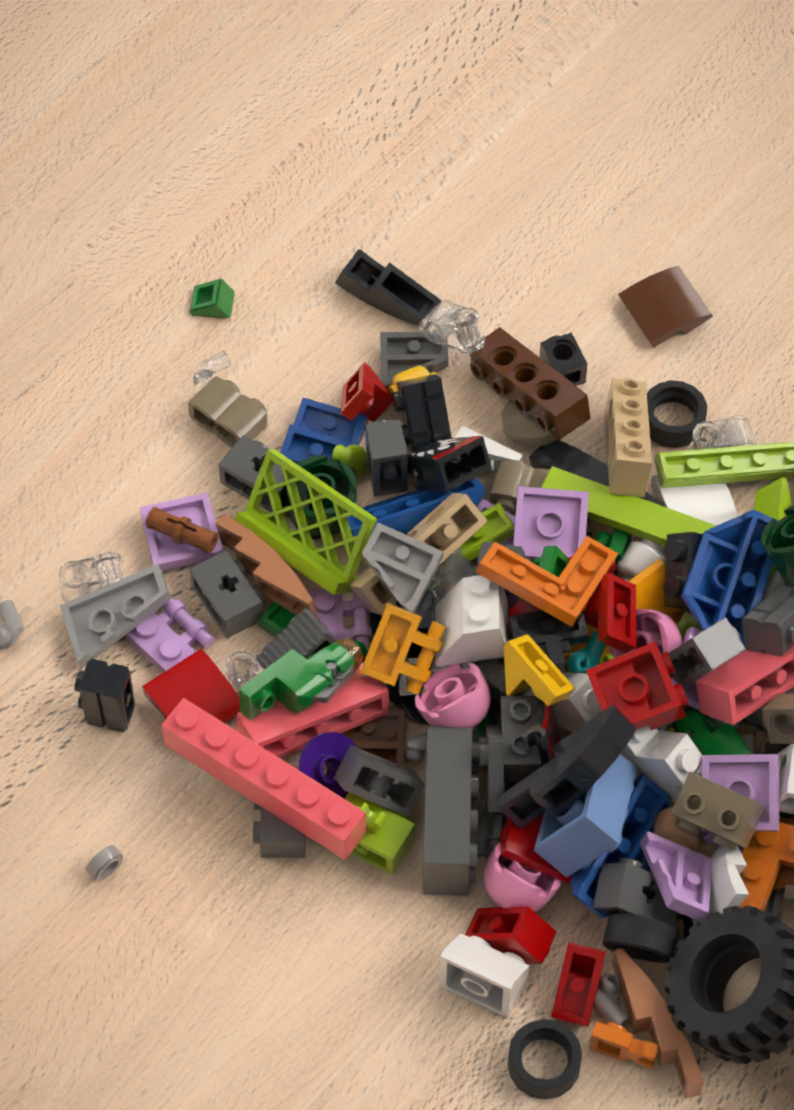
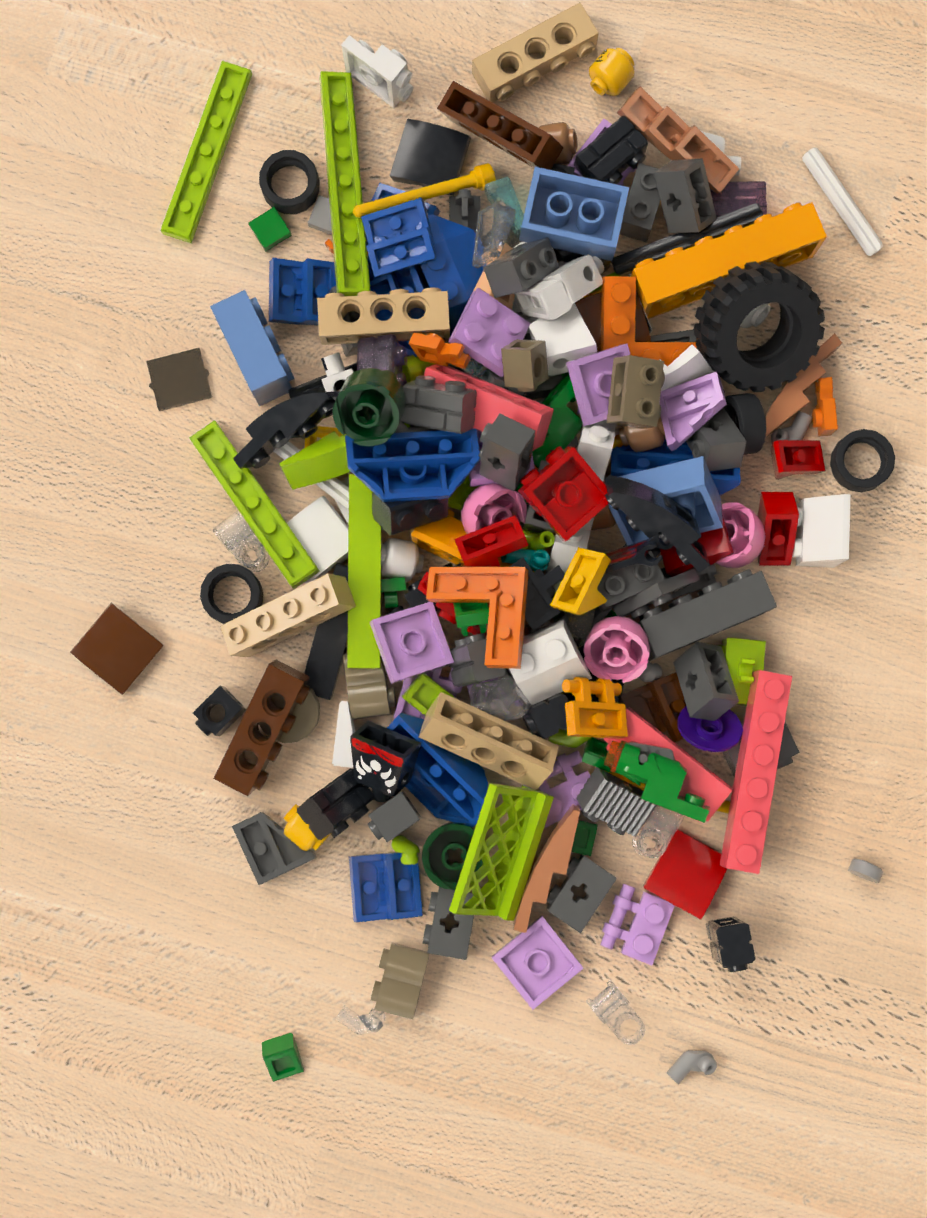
camera: 115 degrees left, 25 degrees up
light grey wing [60,564,172,669] -> none
dark orange pin [145,507,219,554] -> none
black slope [335,249,443,328] -> none
red slope [341,362,393,422] -> none
light grey wing [362,523,443,614] -> none
clear piece [419,300,486,354] -> none

